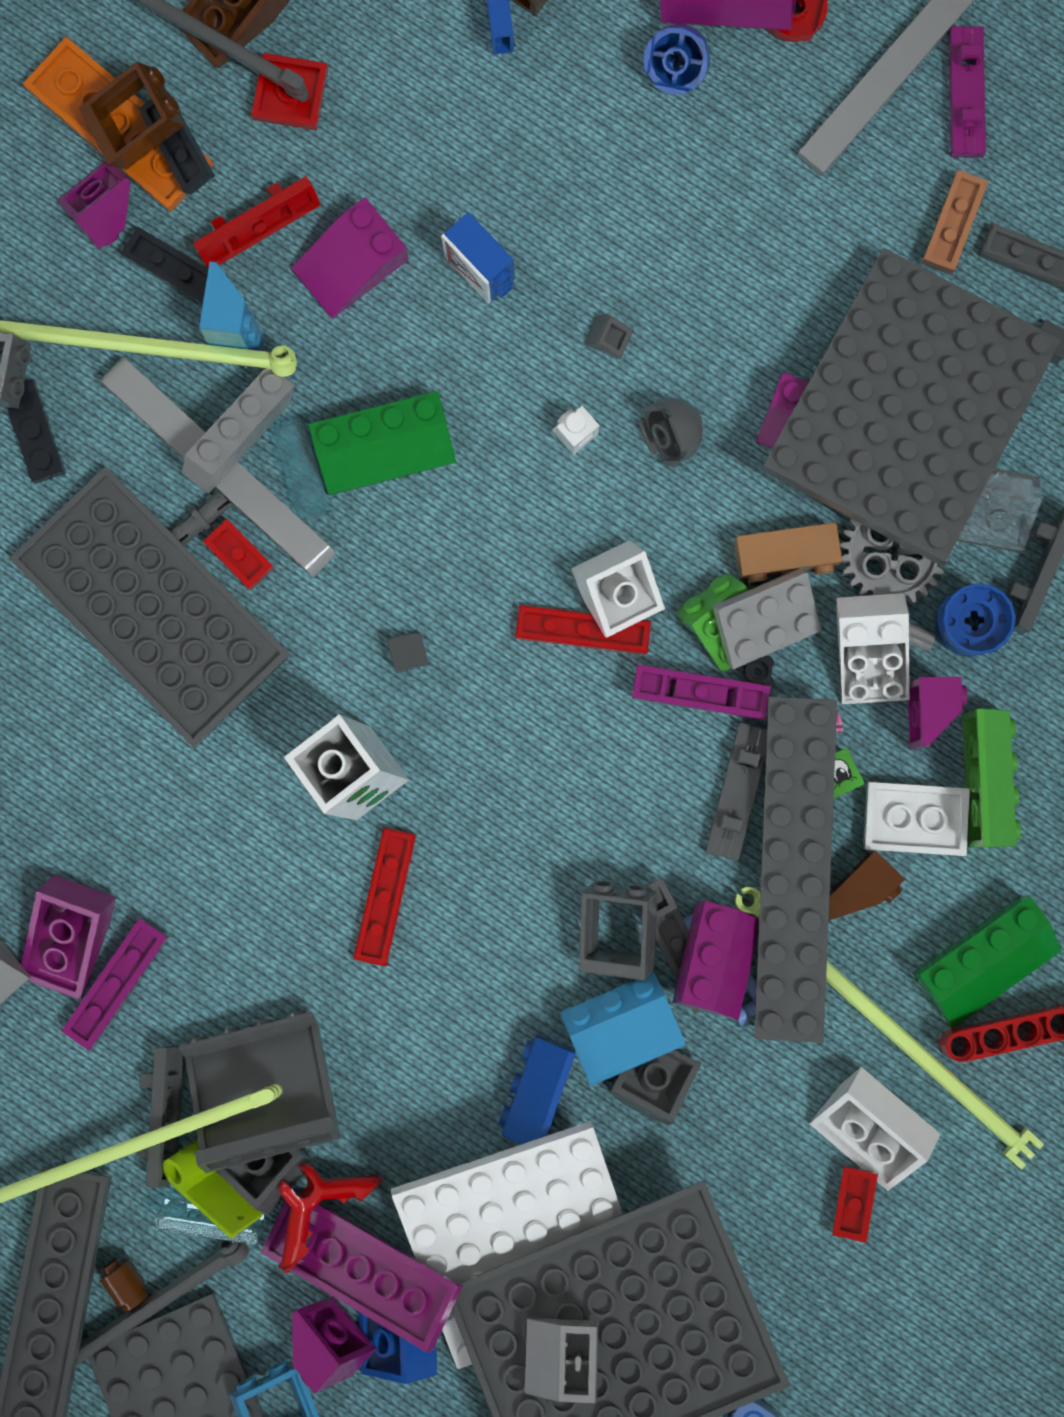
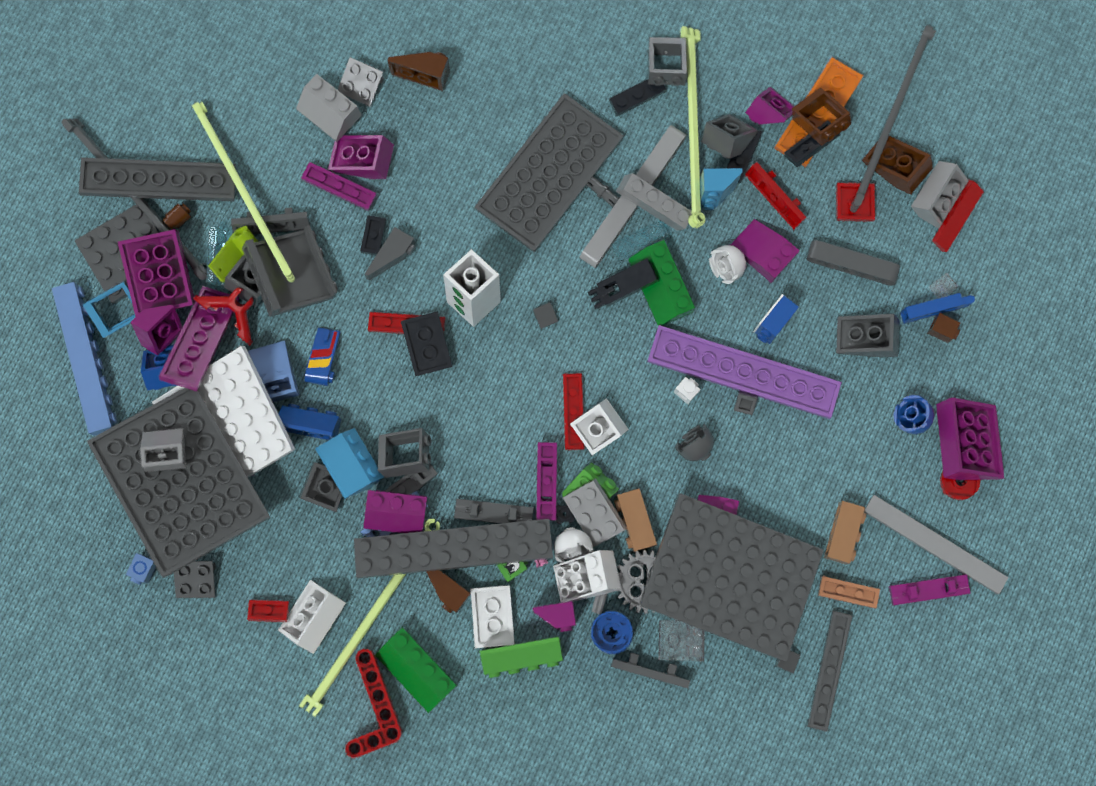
camera: 75 degrees right, 5 degrees down
red plate [203,519,274,591] -> none
none -> magenta slope [118,229,195,317]
none -> dark grey hinge [174,561,216,598]
none -> medium blue slope [248,341,300,403]
none -> blue door [305,327,341,386]
none -> black plate [360,215,387,256]
none -> dark grey slope [365,227,416,281]
none -> black plate [401,311,453,377]
none -> white cylinder [554,528,594,563]
none -> black hinge [587,259,659,310]
none -> medium lavender plate [647,325,842,419]
none -> dark grey slope [701,114,758,159]
none -> white cylinder [709,245,746,284]
none -> dark grey beam [806,240,900,286]
none -> medium nougat brick [824,501,866,565]
none -> dark grey slope [836,314,899,357]

